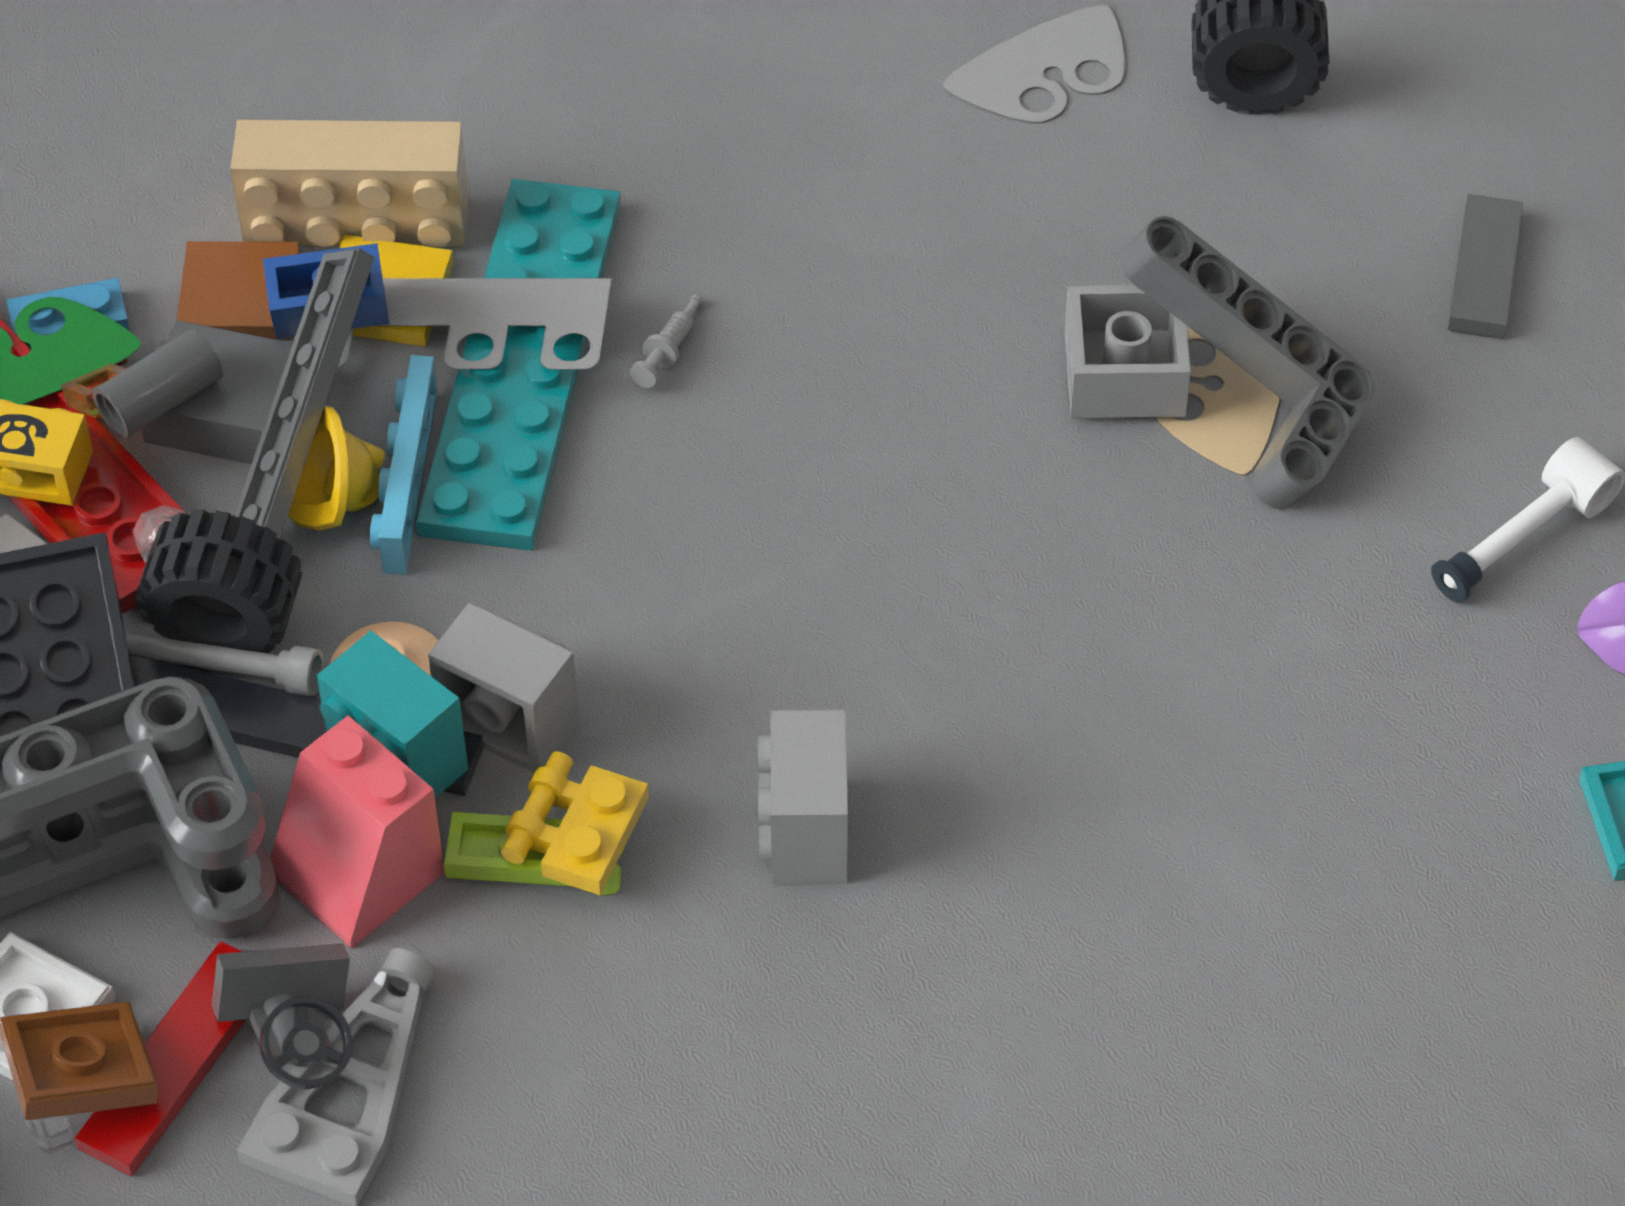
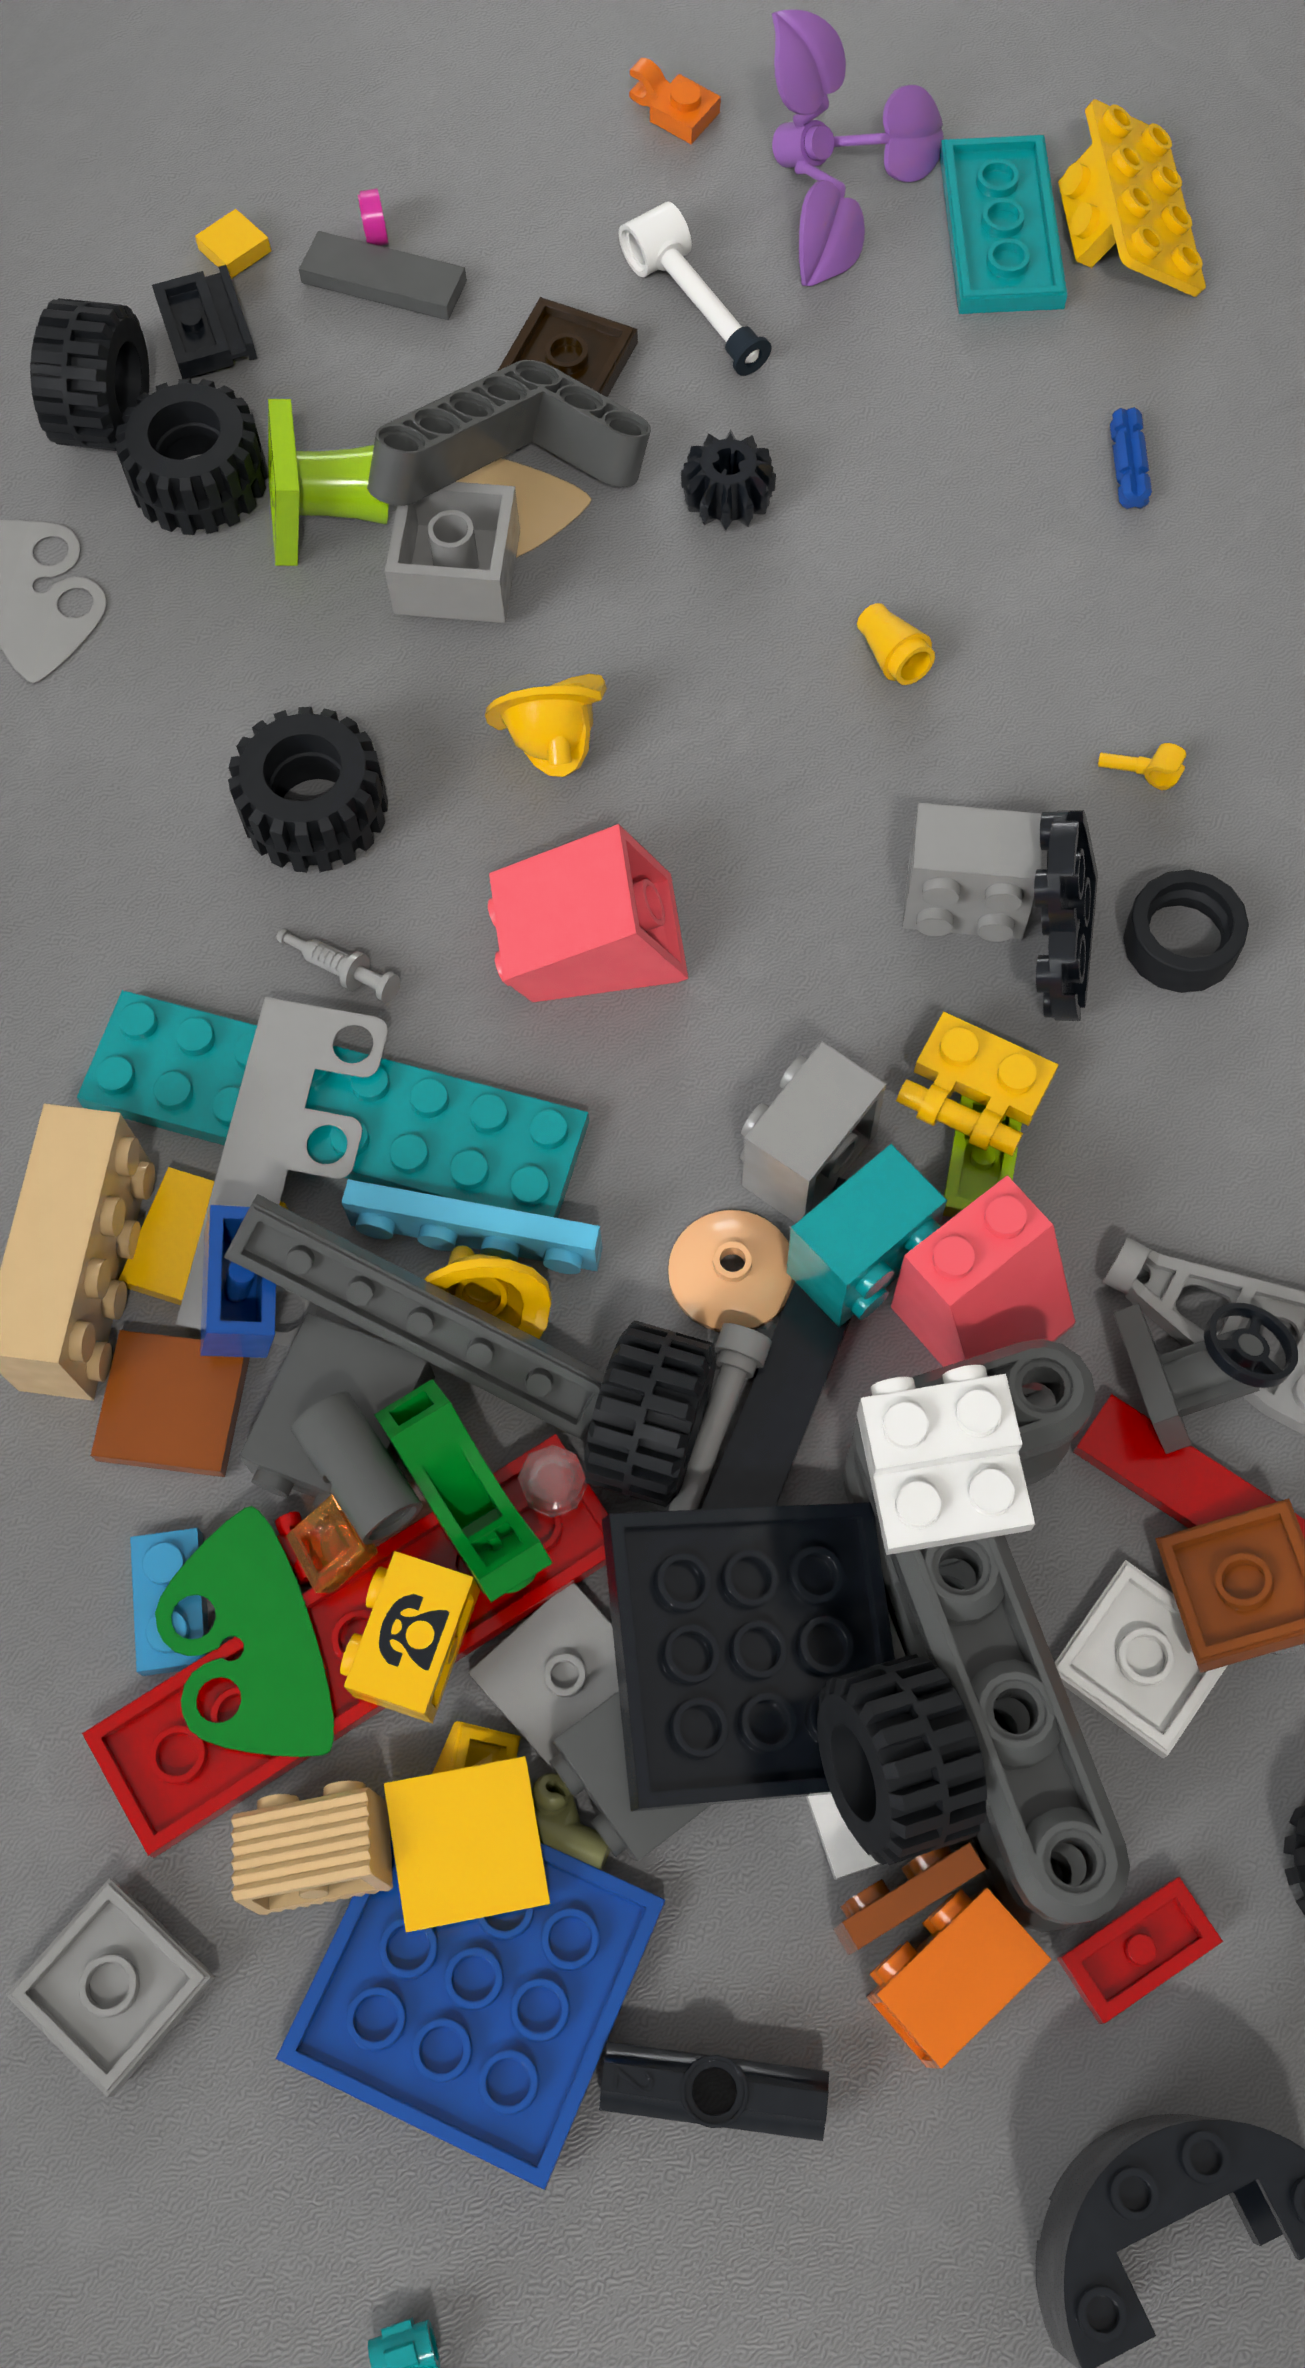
camera: 80 degrees left, 15 degrees up
none -> black tyre [115,378,268,535]
none -> black plate [152,265,257,379]
none -> yellow tile [195,209,271,279]
none -> black tyre [228,707,388,873]
none -> lime plant [268,399,389,566]
none -> dark pink tile [357,188,389,246]
none -> green arch [374,1379,552,1602]
none -> yellow helmet [485,674,607,777]
none -> coral slope [488,824,688,1002]
none -> dark brown tile [497,297,638,397]
none -> black gear [681,430,776,530]
none -> yellow cone [857,603,935,685]
none -> white plate [857,1365,1035,1555]
none -> black plate [1034,810,1098,1021]
none -> yellow hand [1098,743,1186,790]
none -> blue axle [1110,407,1152,509]
none -> black tyre [1123,869,1249,993]

